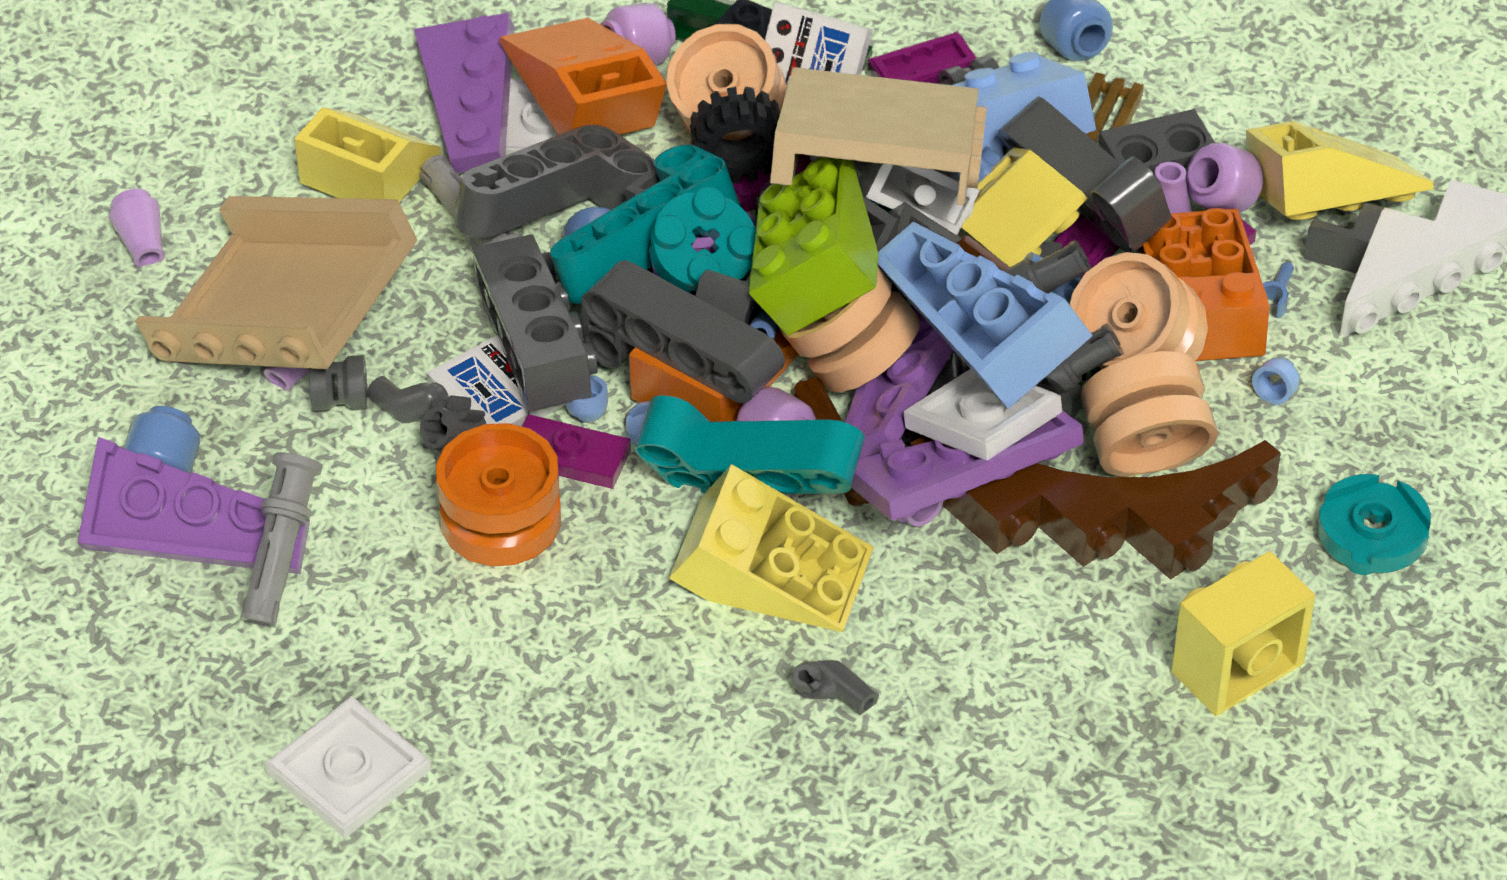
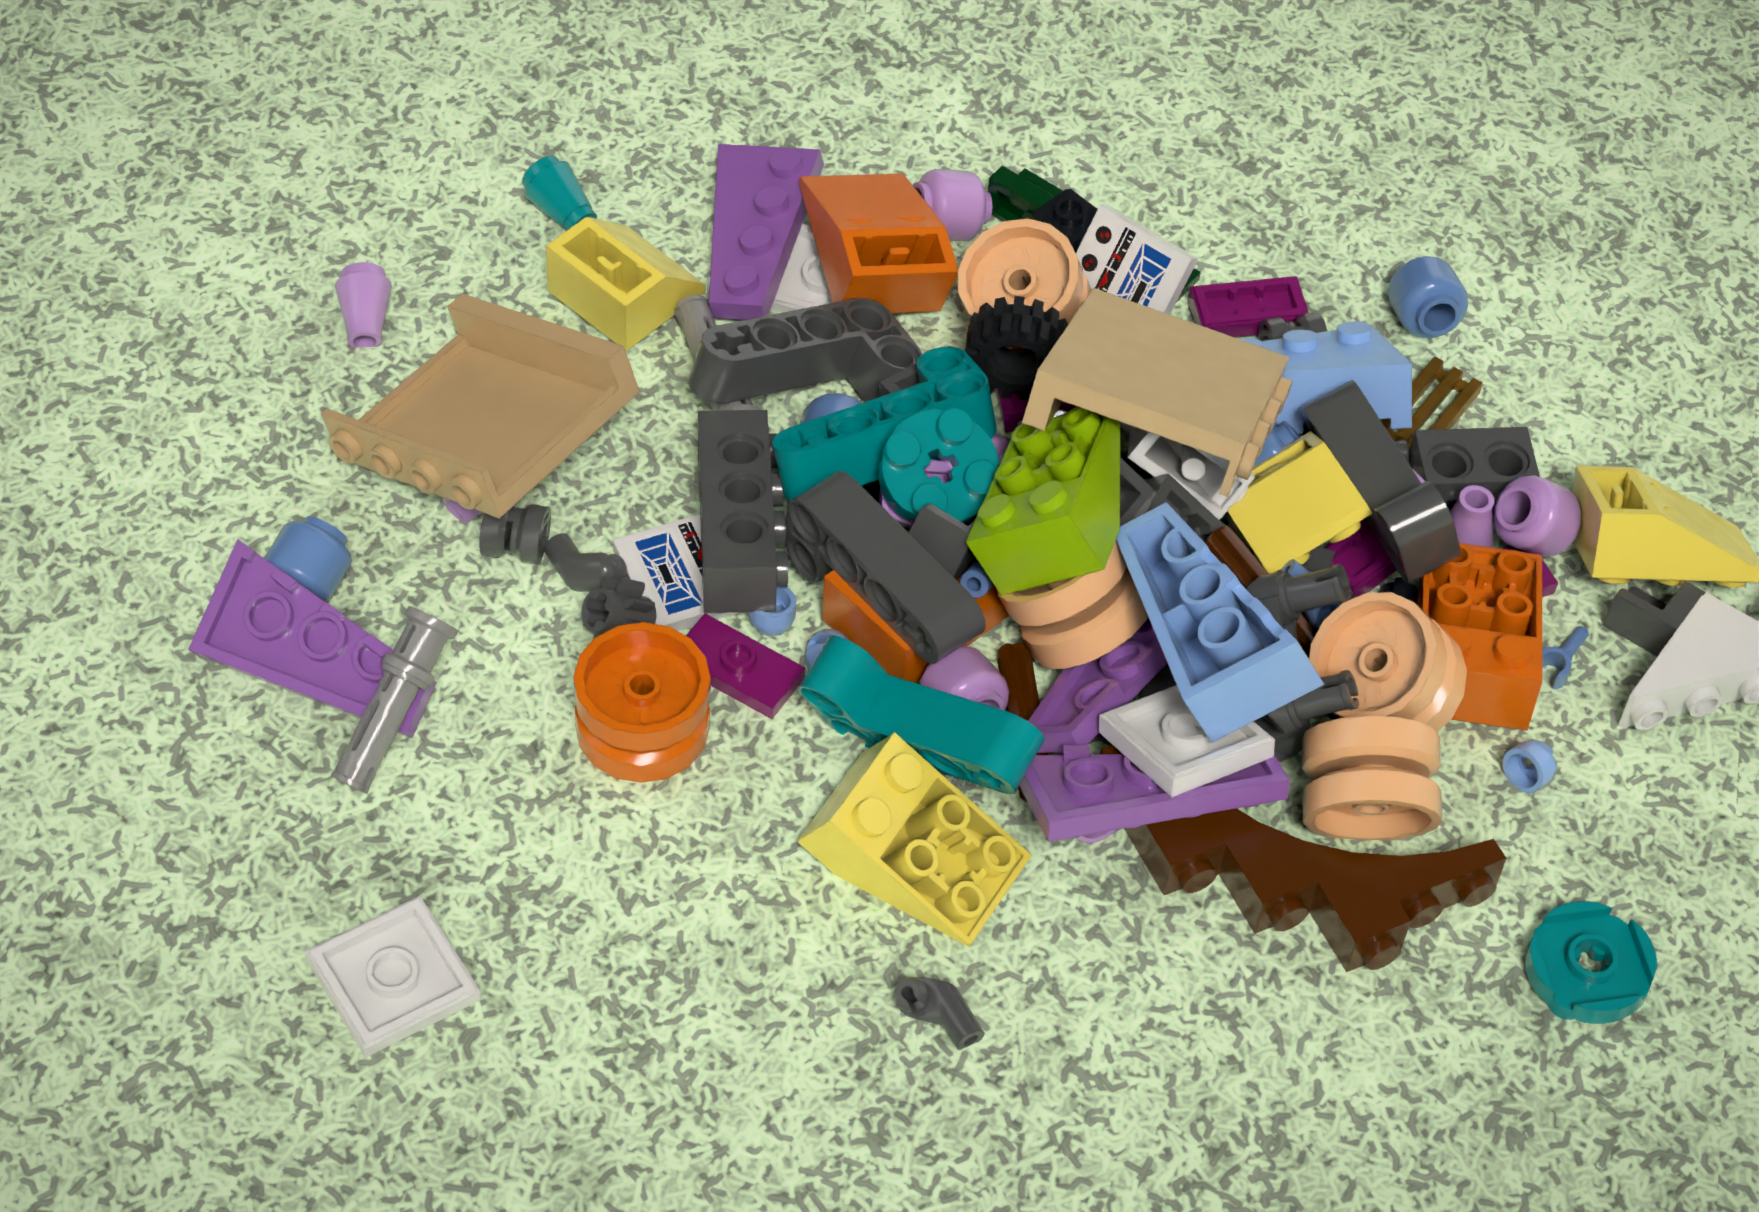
camera: 10 degrees right, 5 degrees up
light yellow brick [1171,551,1316,717] -> none
none -> teal cone [522,155,597,230]

